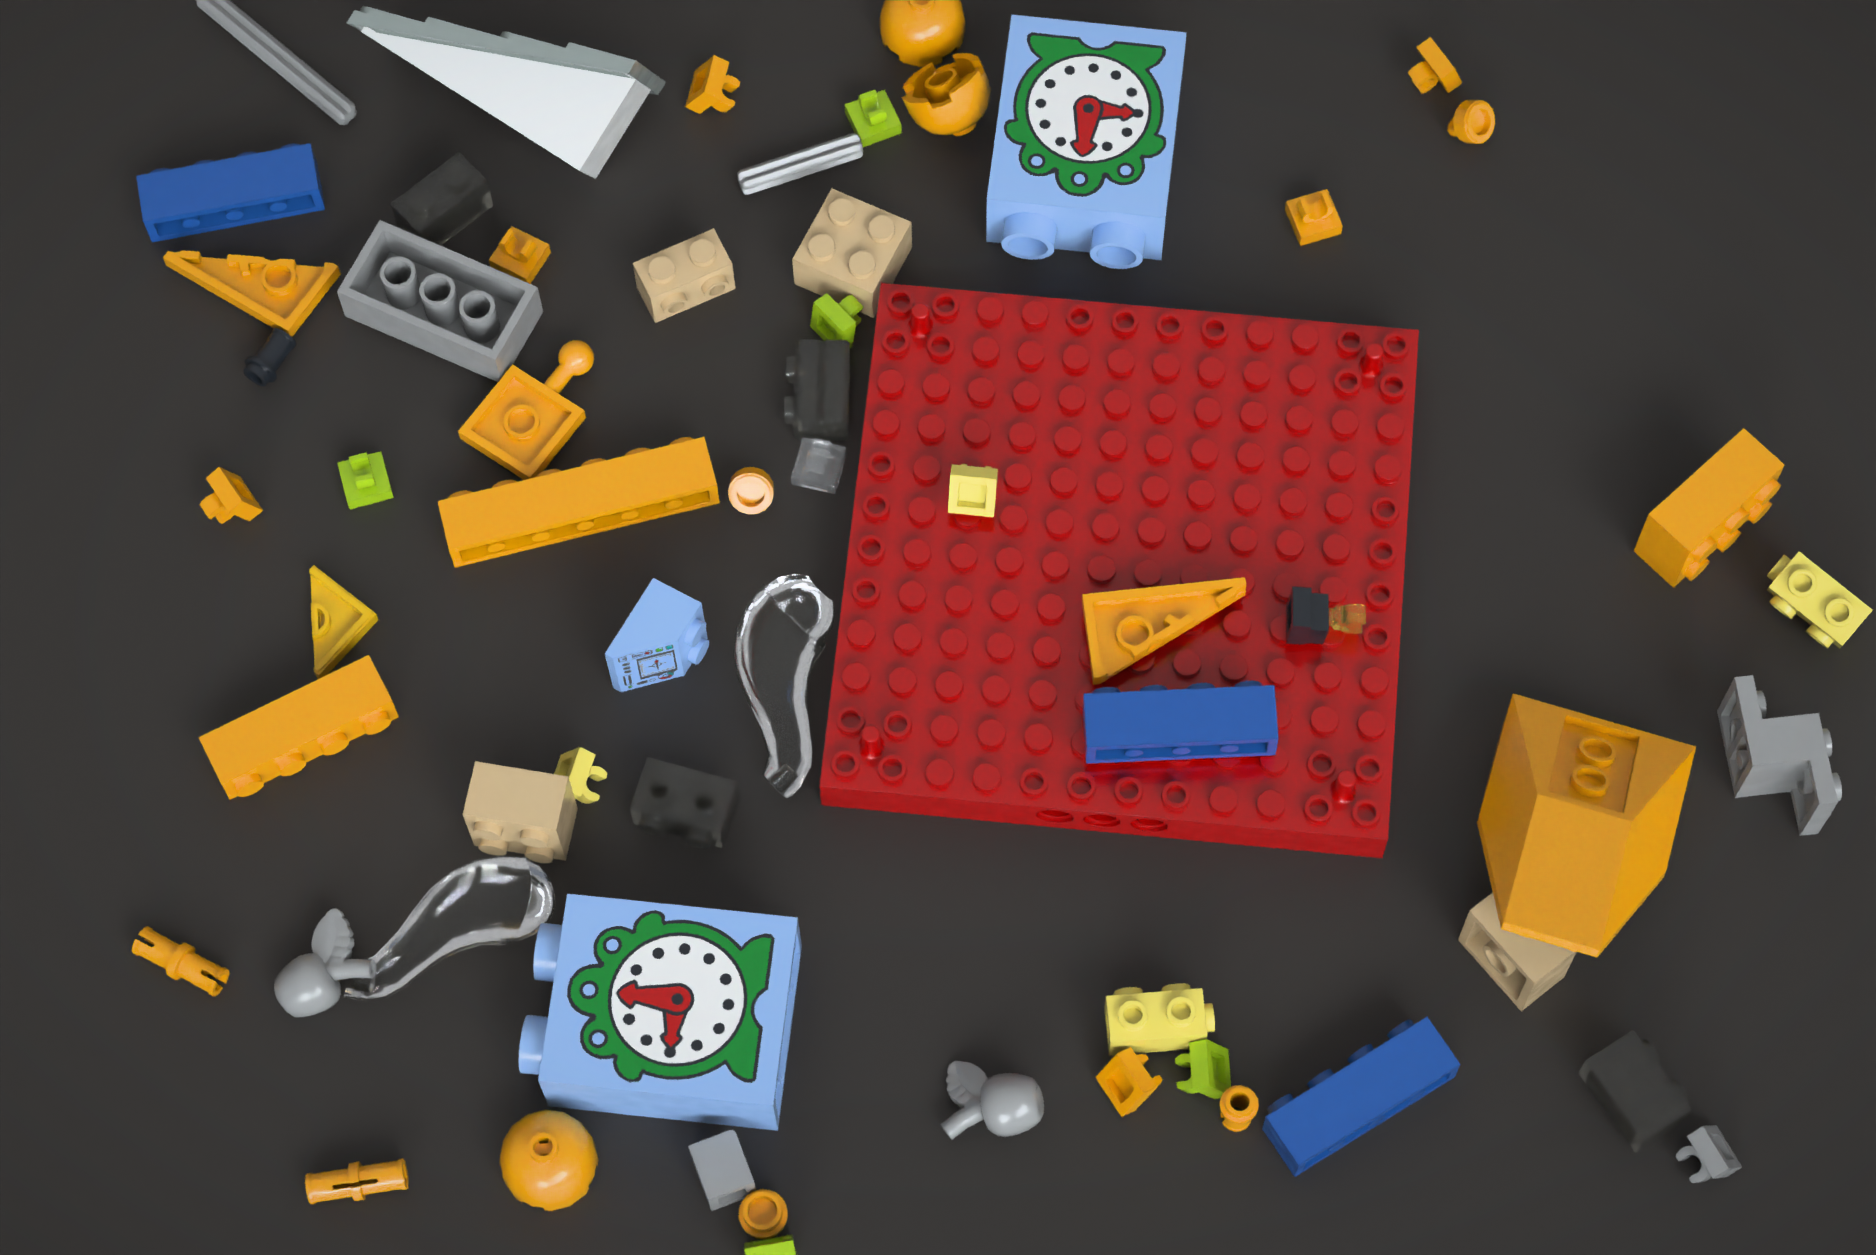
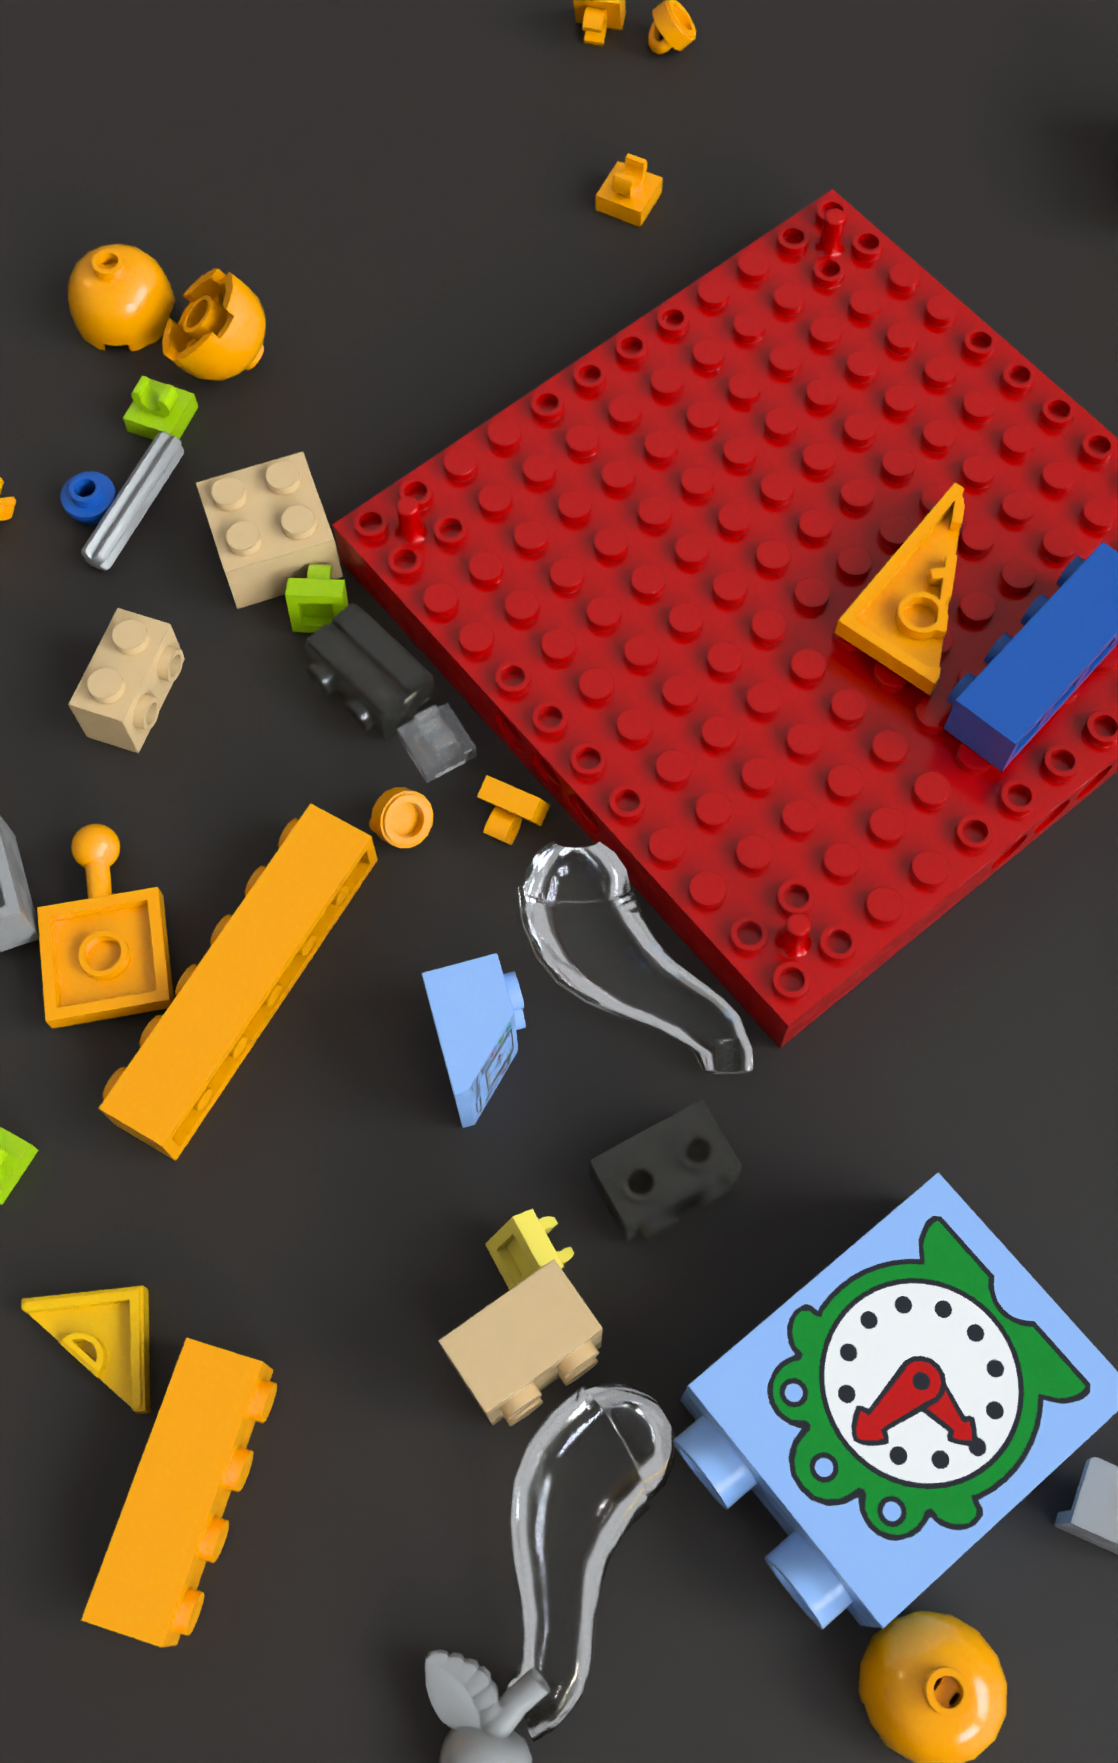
camera: 45 degrees left, 0 degrees up
light yellow tile [948,464,998,517] -> none
brick [986,15,1187,269] -> none
black piece [1286,587,1366,645] -> none
none -> blue plate [60,471,117,525]
none -> light orange tile [477,775,550,845]

